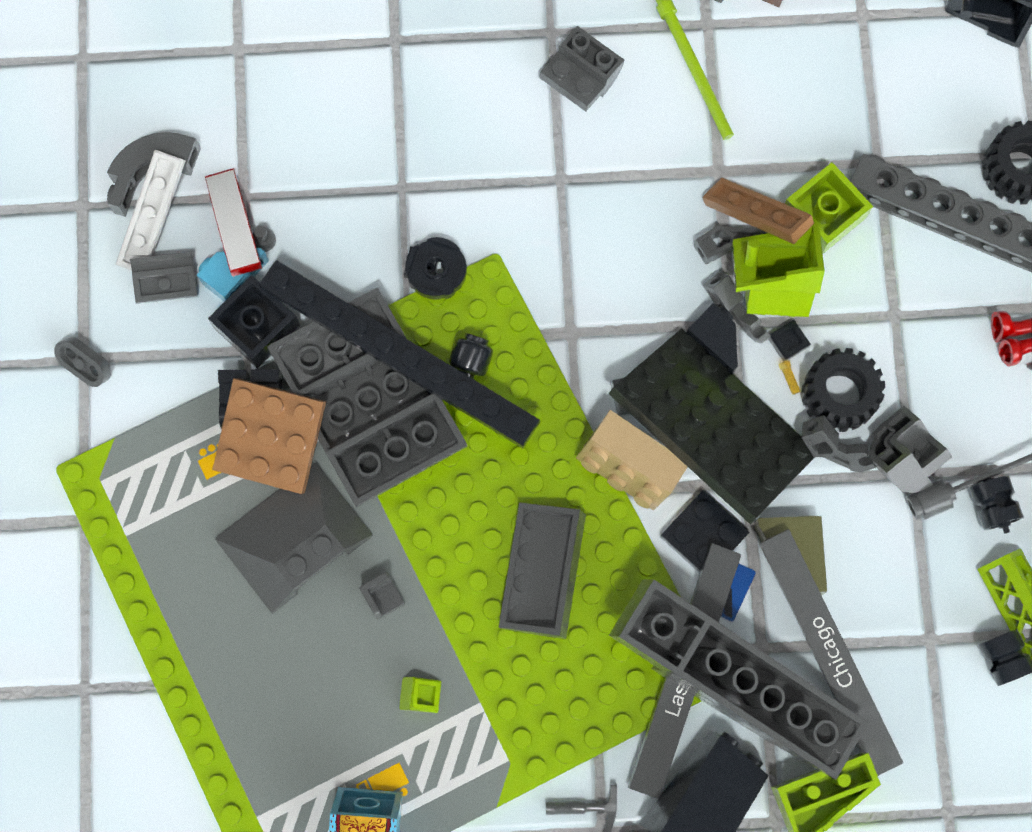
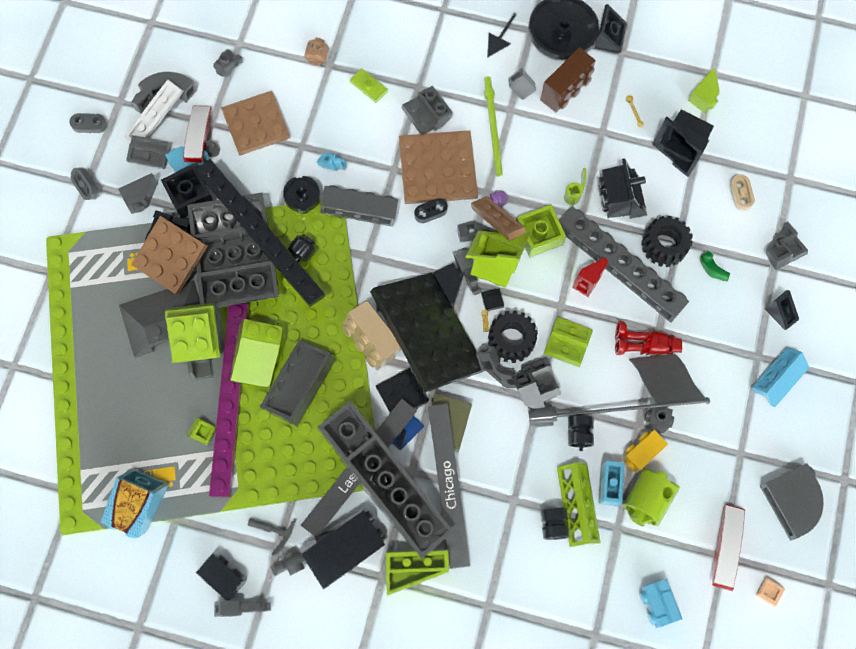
camera: 15 degrees right, 5 degrees down
none -> dark grey plate [69,113,108,133]
none -> dark grey slope [118,173,158,214]
none -> lime piece [165,302,220,363]
none -> magenta plate [209,304,250,498]
none -> dark grey plate [213,49,243,77]
none -> medium nougat plate [221,90,290,156]
none -> lime slope [230,319,283,388]
none -> medium nougat head [304,37,329,66]
none -> medium azure piece [316,152,347,171]
none -> dark grey brick [320,185,398,227]
none -> lime plate [350,68,388,103]
none -> medium nougat plate [399,130,478,204]
none -> black beam [414,198,448,224]
none -> medium lavender plate [490,190,508,208]
none -> lime slope [544,317,593,368]
none -> lime panel [564,168,587,205]
none -> red tile [572,258,608,298]
none -> black piece [598,158,647,219]

